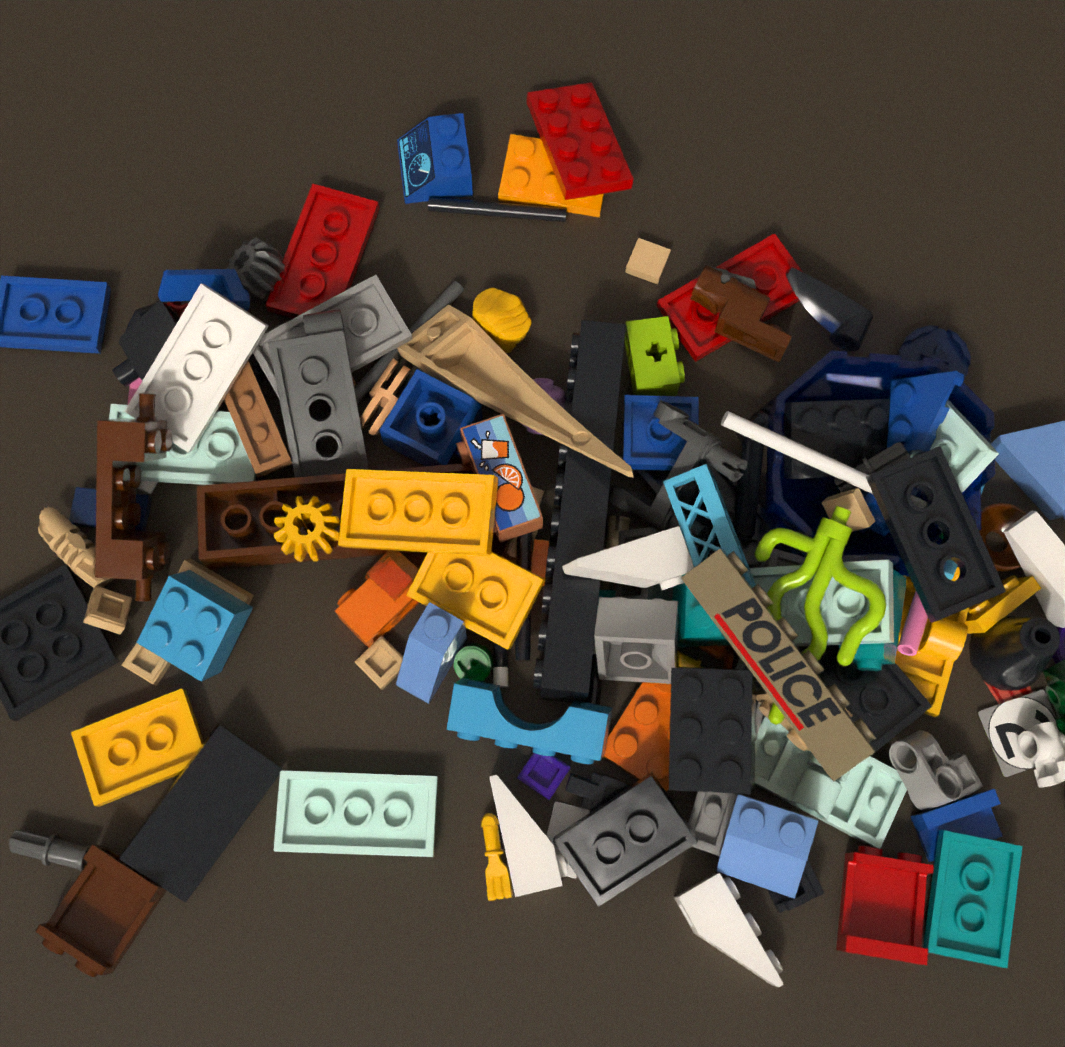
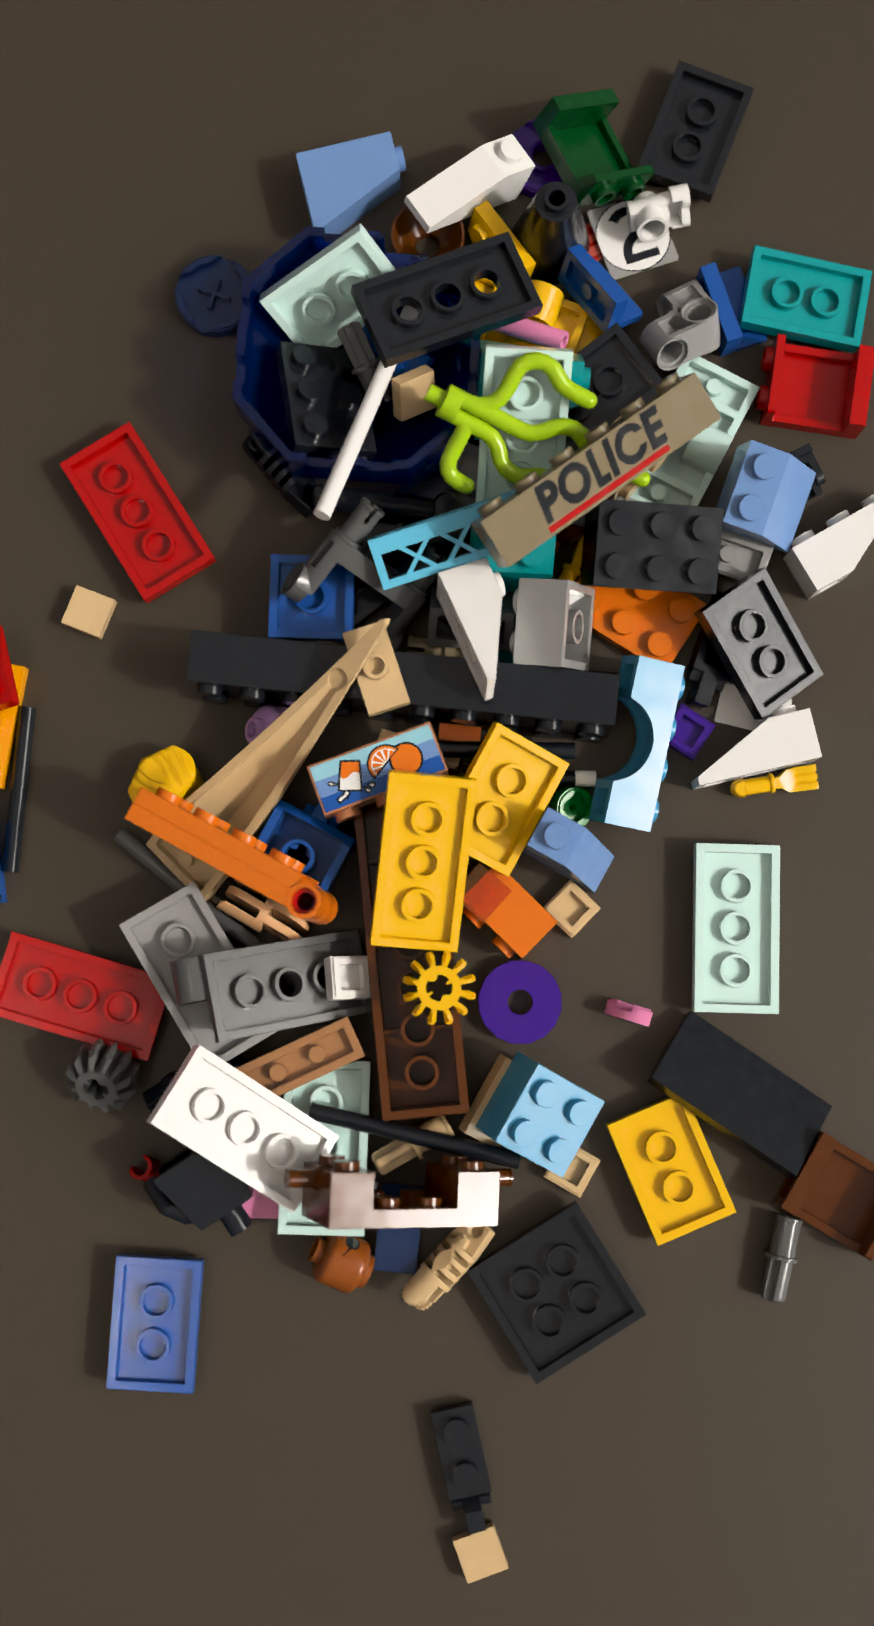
camera: 90 degrees left, 10 degrees up
tan tile [83,585,132,635] -> none
blue bracket [158,269,250,311] -> none
lime brick [624,316,685,396] -> none
reddish brown plate [690,265,792,363] -> none
black piece [786,267,873,351] -> none
blue wing [887,371,964,455] -> none
none -> orange hinge [125,786,338,925]
none -> dark orange head [308,1235,375,1294]
none -> black piece [309,1102,521,1169]
none -> white tile [324,955,371,1001]
none -> tan plate [342,622,410,717]
none -> tan axle [371,1115,455,1175]
none -> dark purple tile [478,961,562,1044]
none -> blue panel [557,244,643,333]
none -> bright pink tile [603,998,653,1027]

